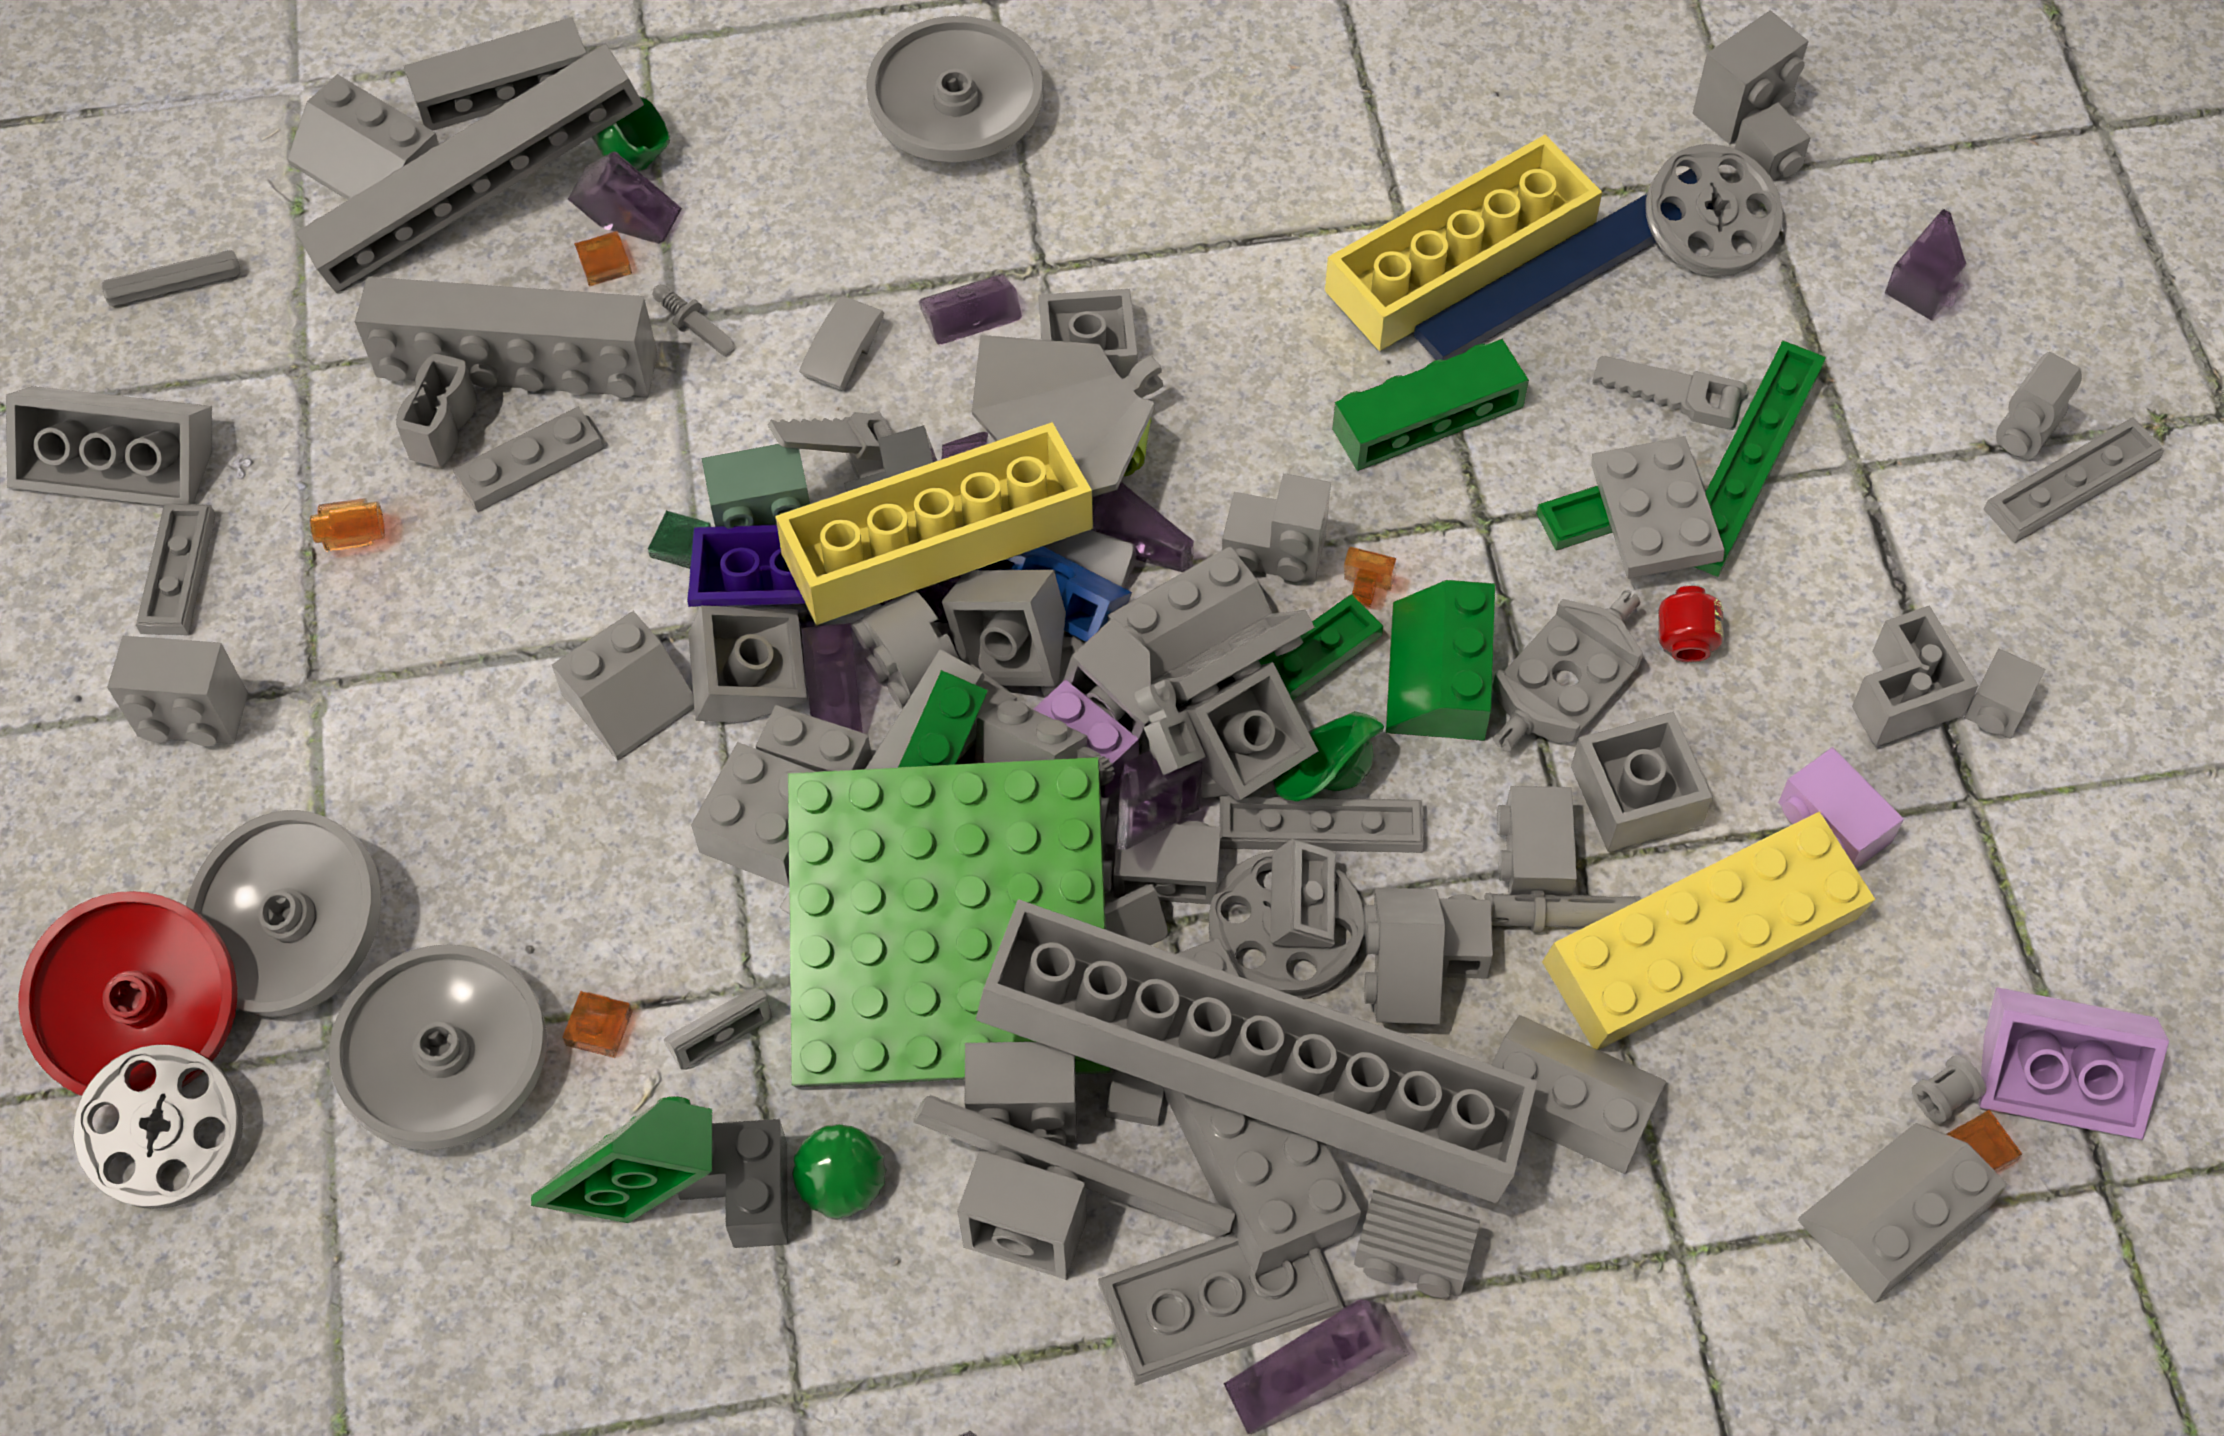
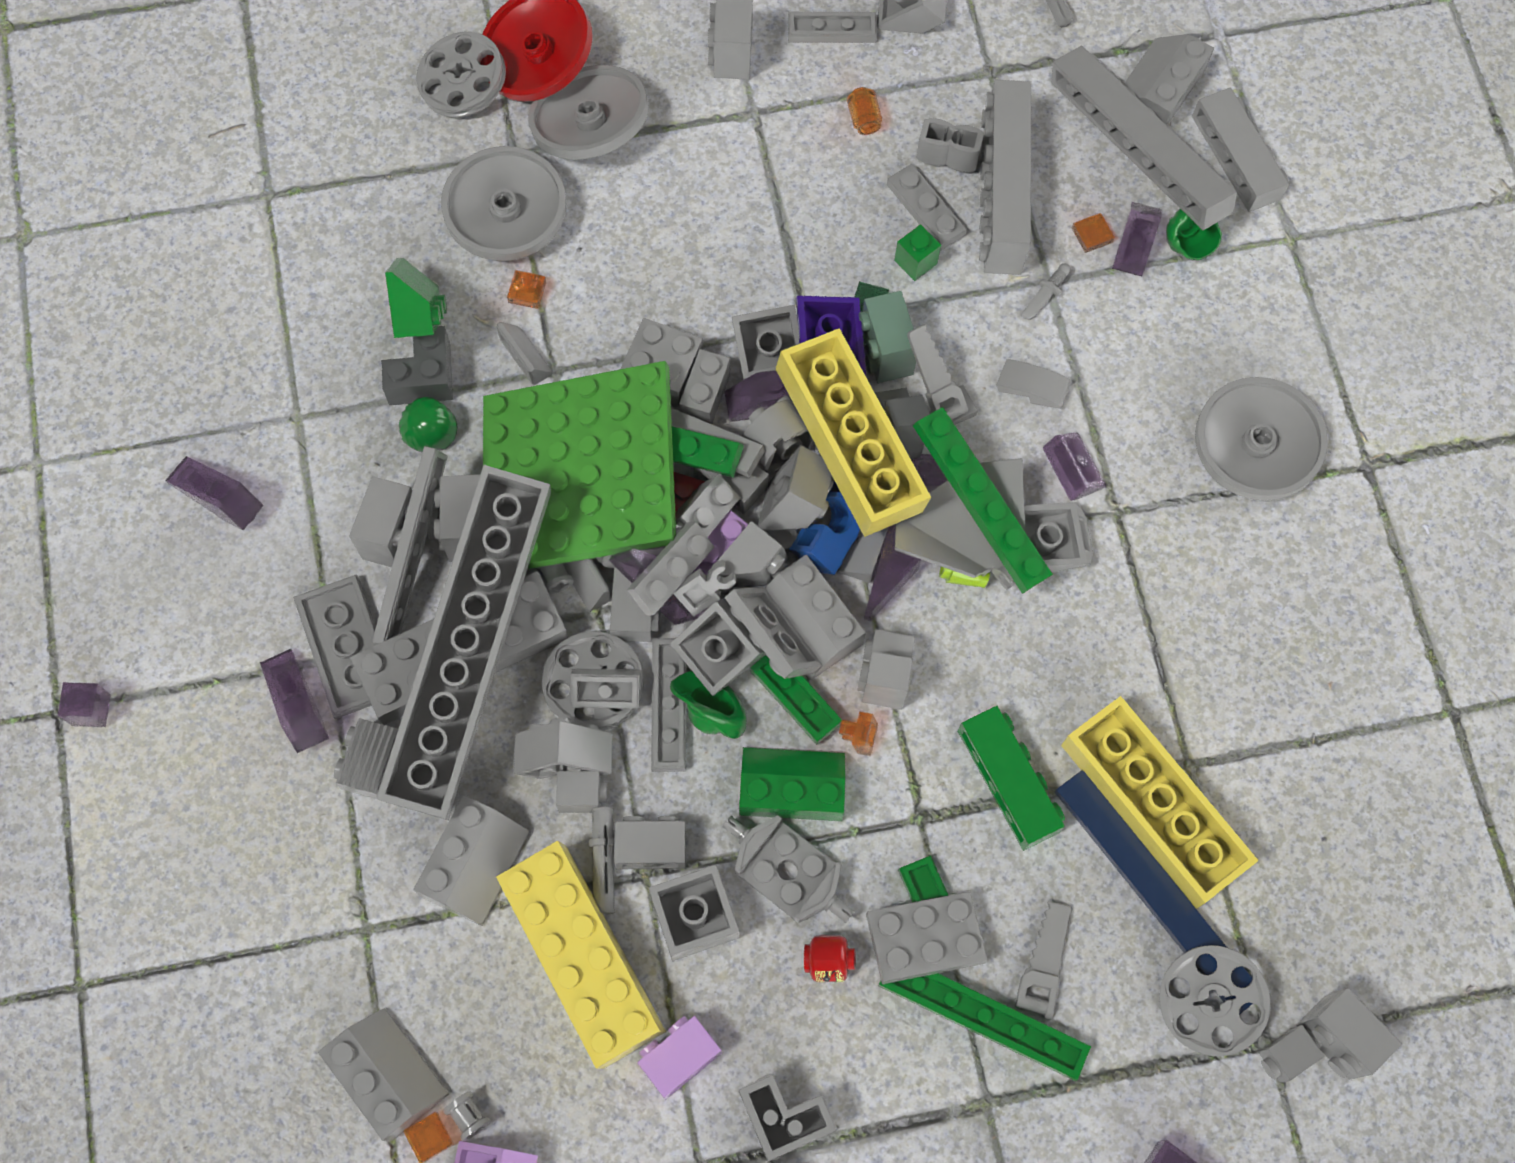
camera: 85 degrees right, 10 degrees up
light grey slope [552,611,694,761] -> none
none -> light grey plate [627,521,714,616]
none -> green brick [894,224,941,281]
none -> green plate [913,407,1053,594]

